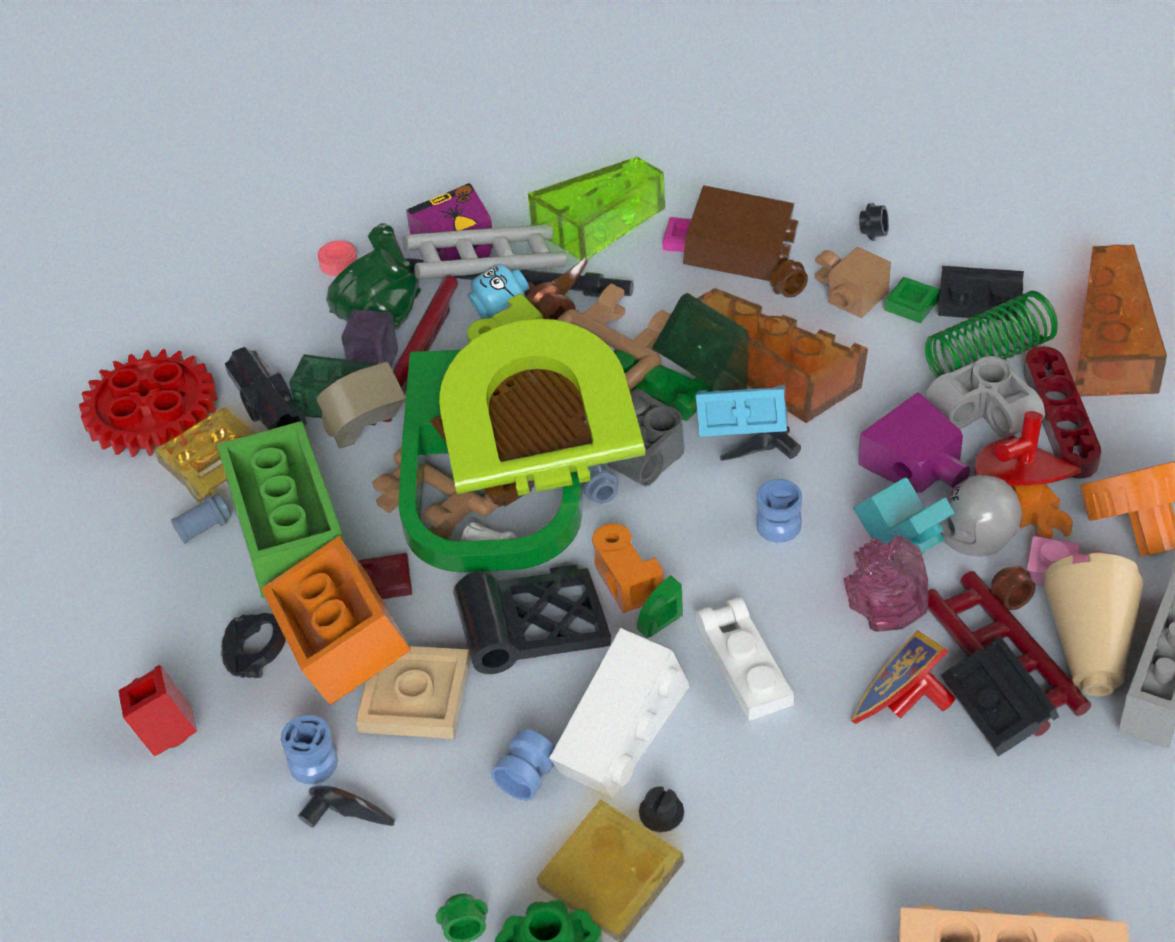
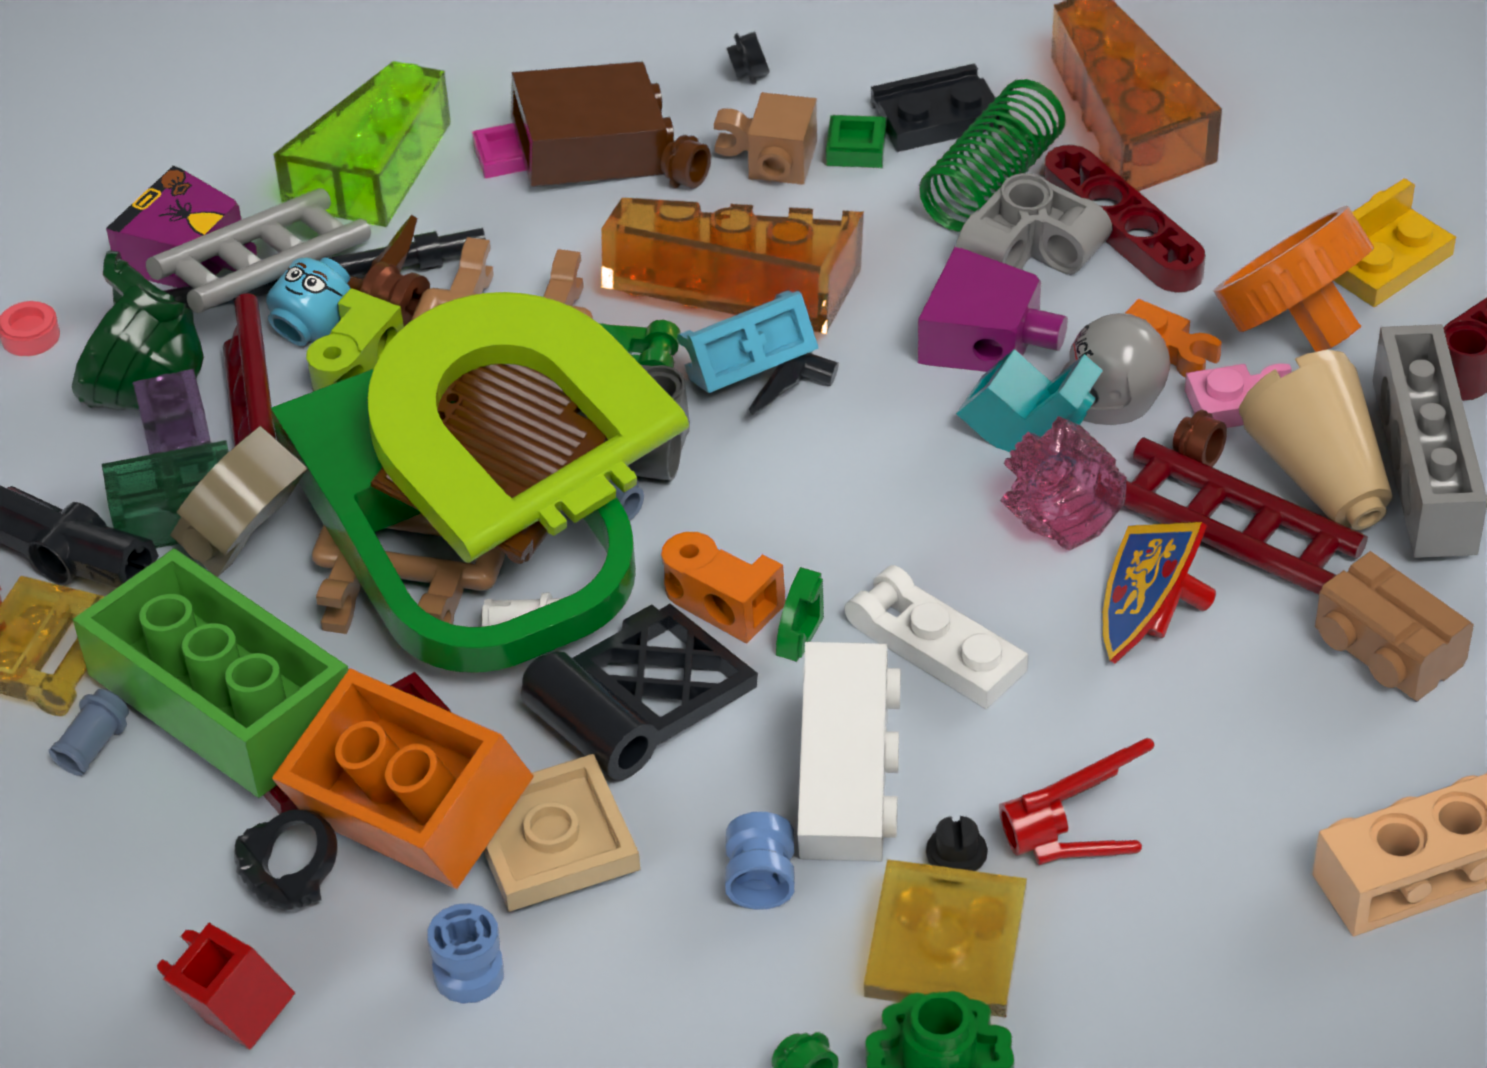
camera: 30 degrees left, 0 degrees up
black bar [298,786,395,828] -> none
clear green slope [652,293,749,391] -> none
medium blue wheel [757,479,802,543] -> none
black plate [941,636,1060,757] -> none
red shield [974,411,1081,486] -> none
none -> red plant [999,738,1154,865]
none -> medium nougat brick [1315,551,1474,702]

